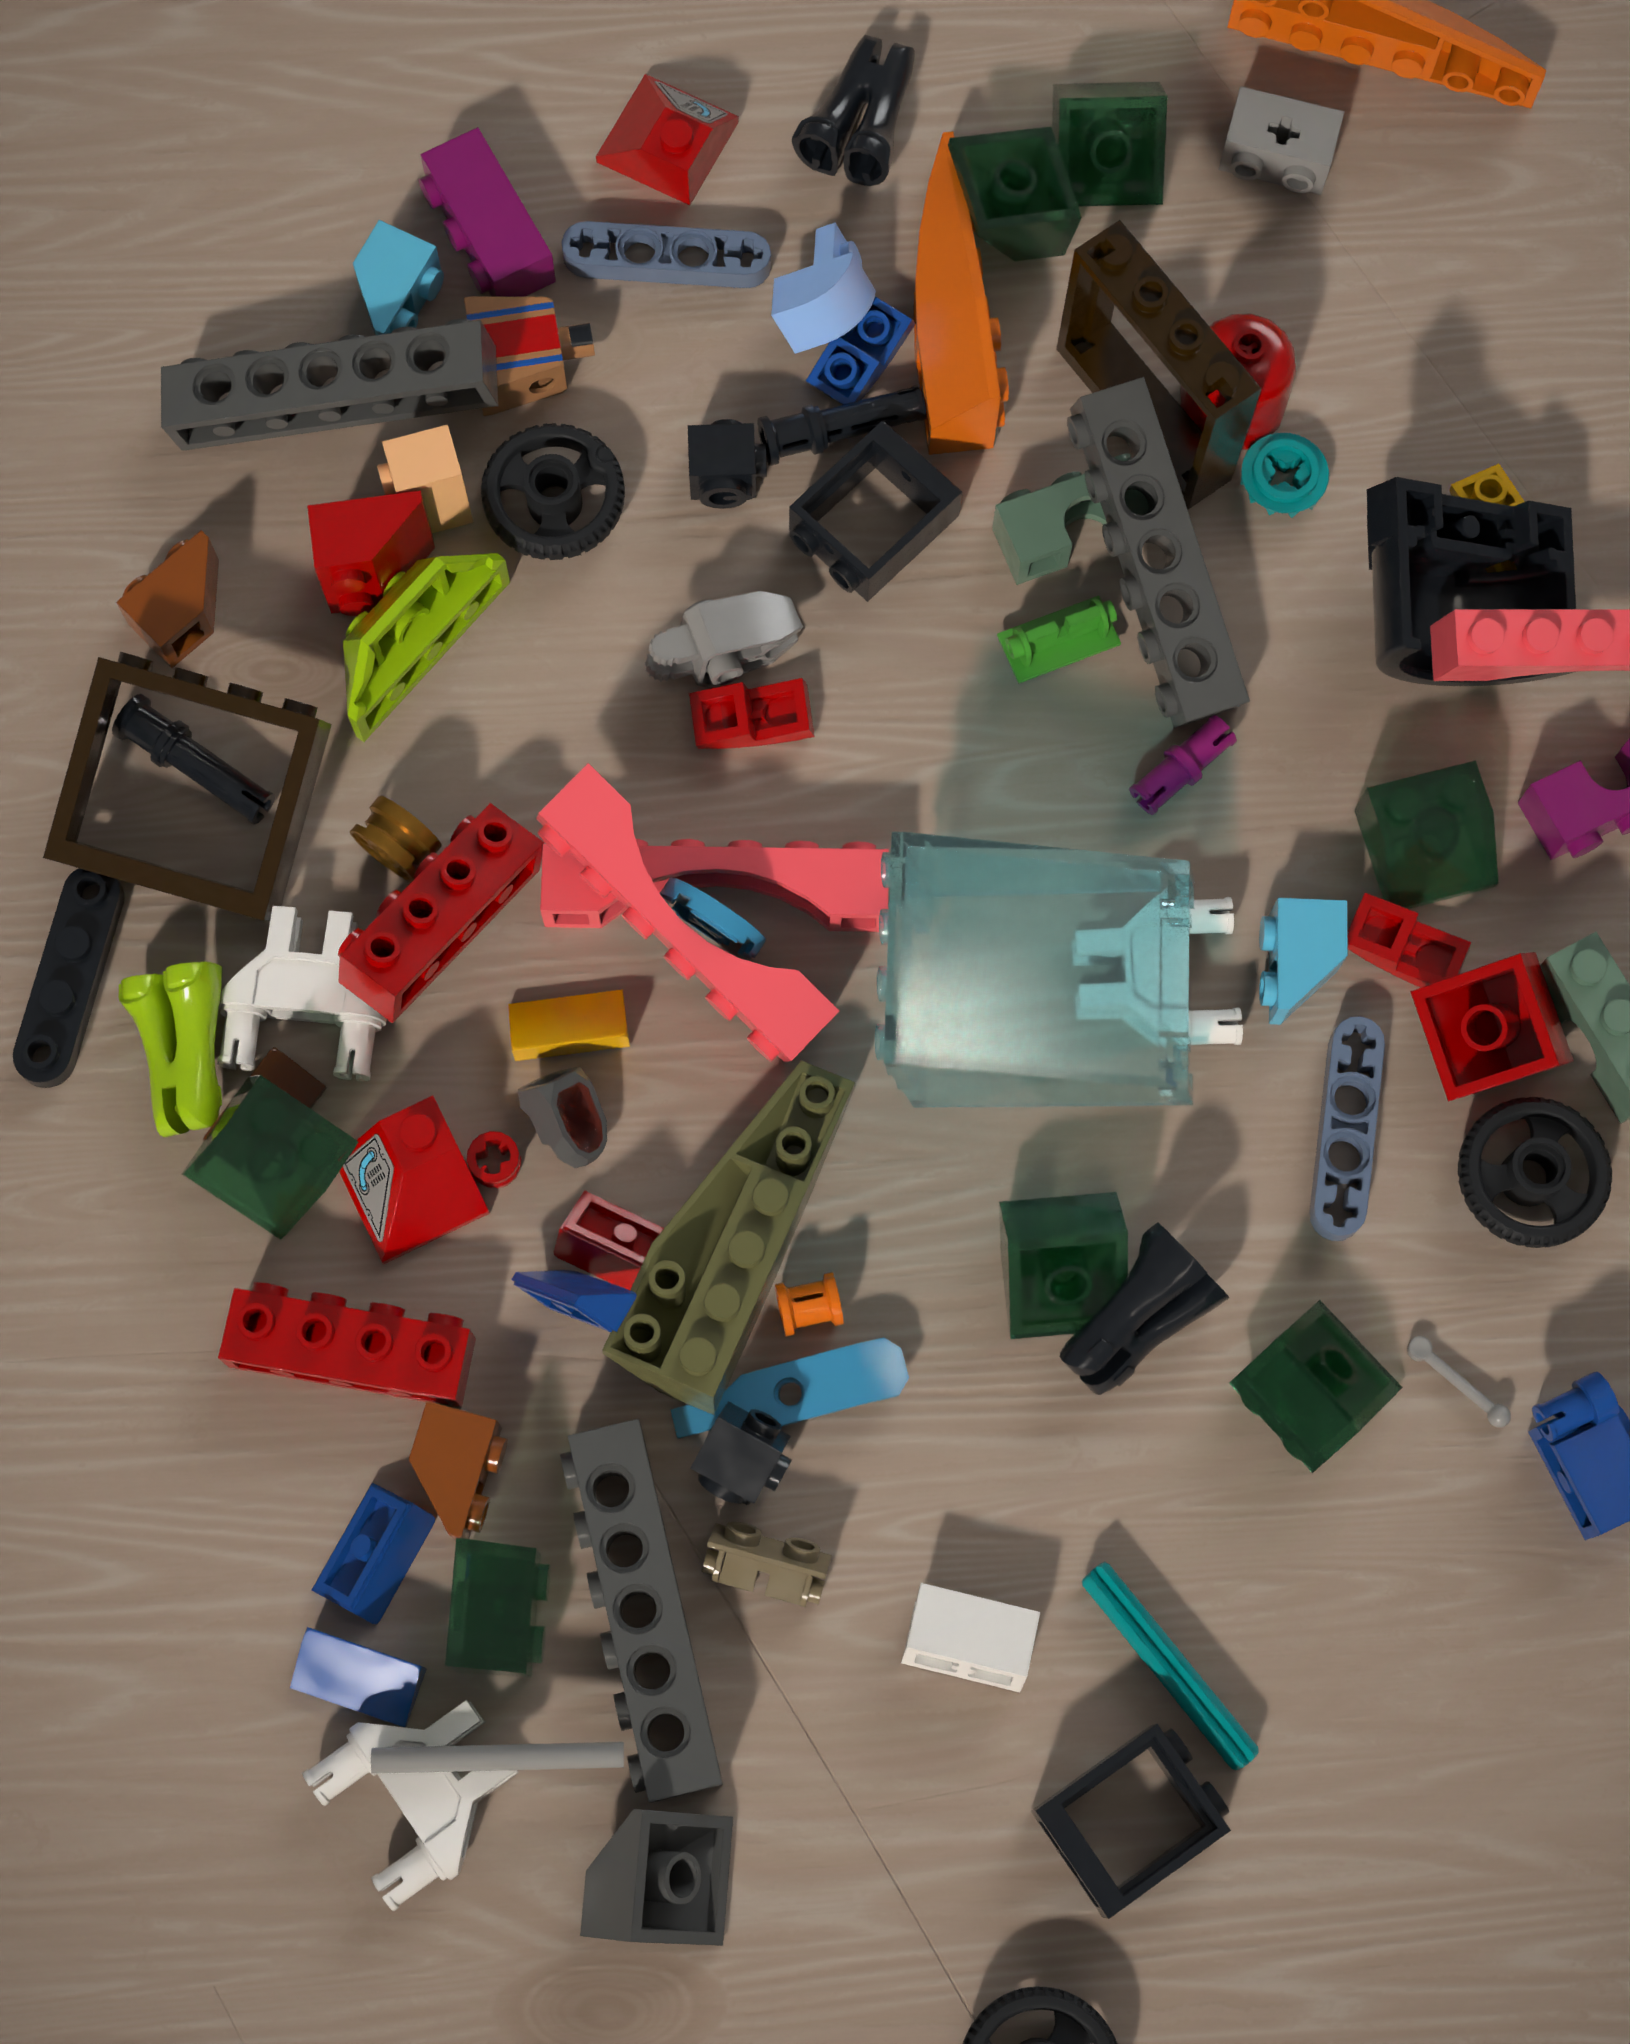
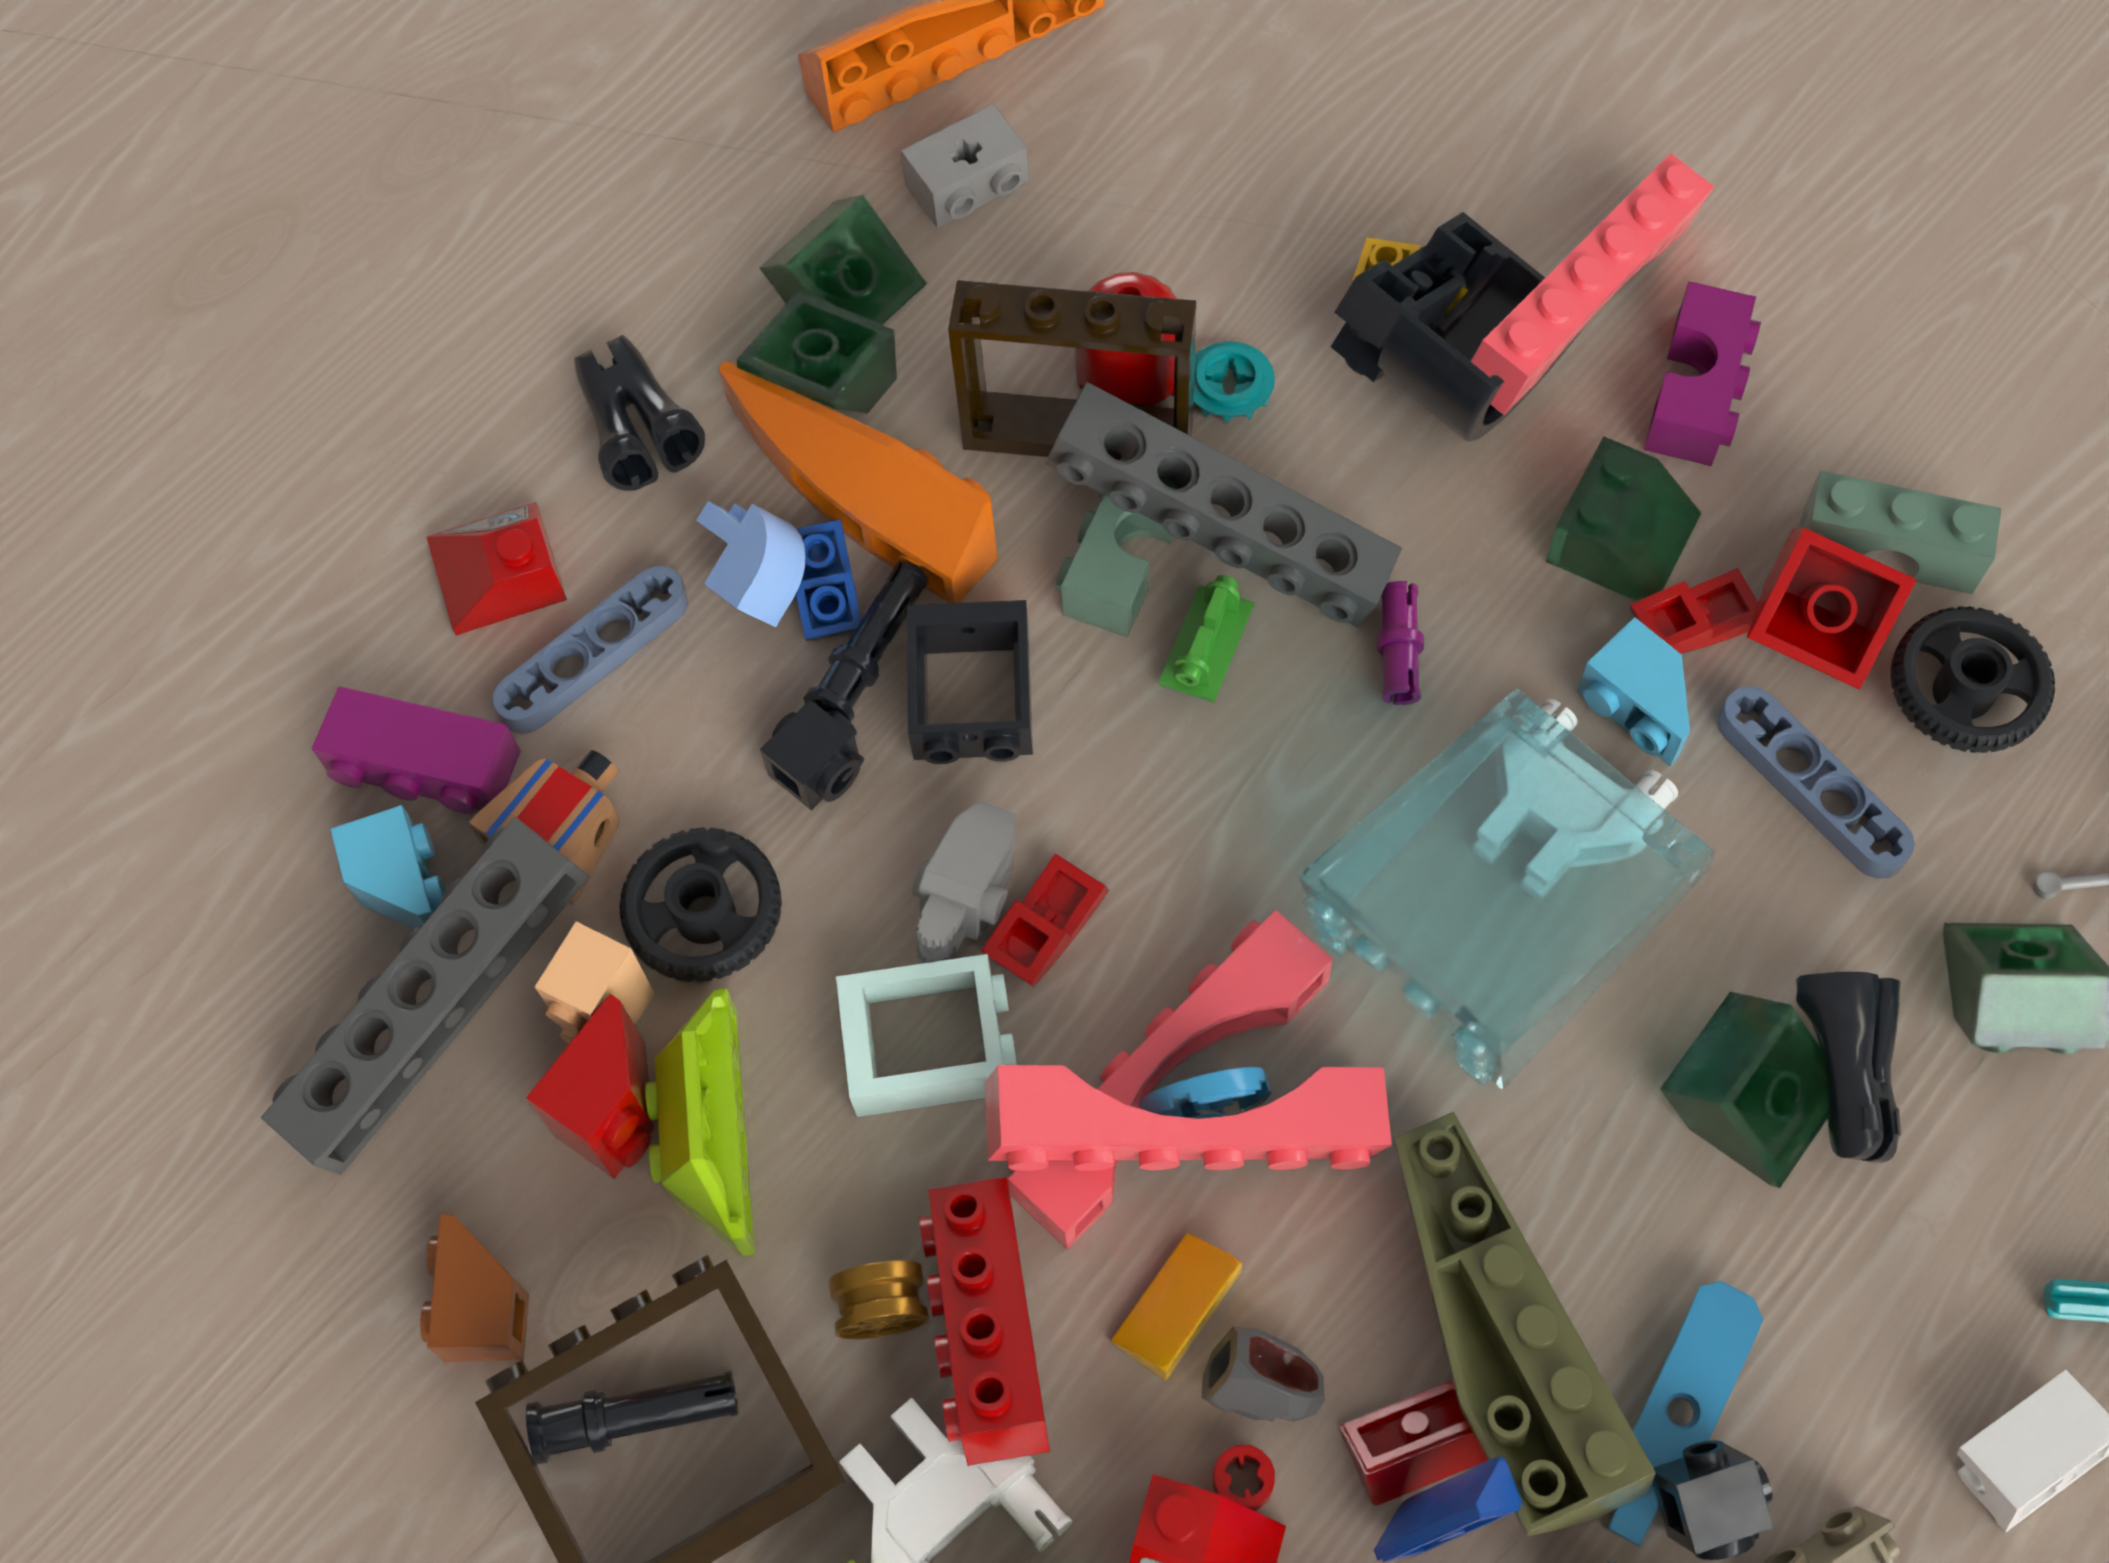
camera: 40 degrees left, 10 degrees down
orange bush [775,1272,844,1337] -> none
none -> light aqua window [836,954,1017,1117]

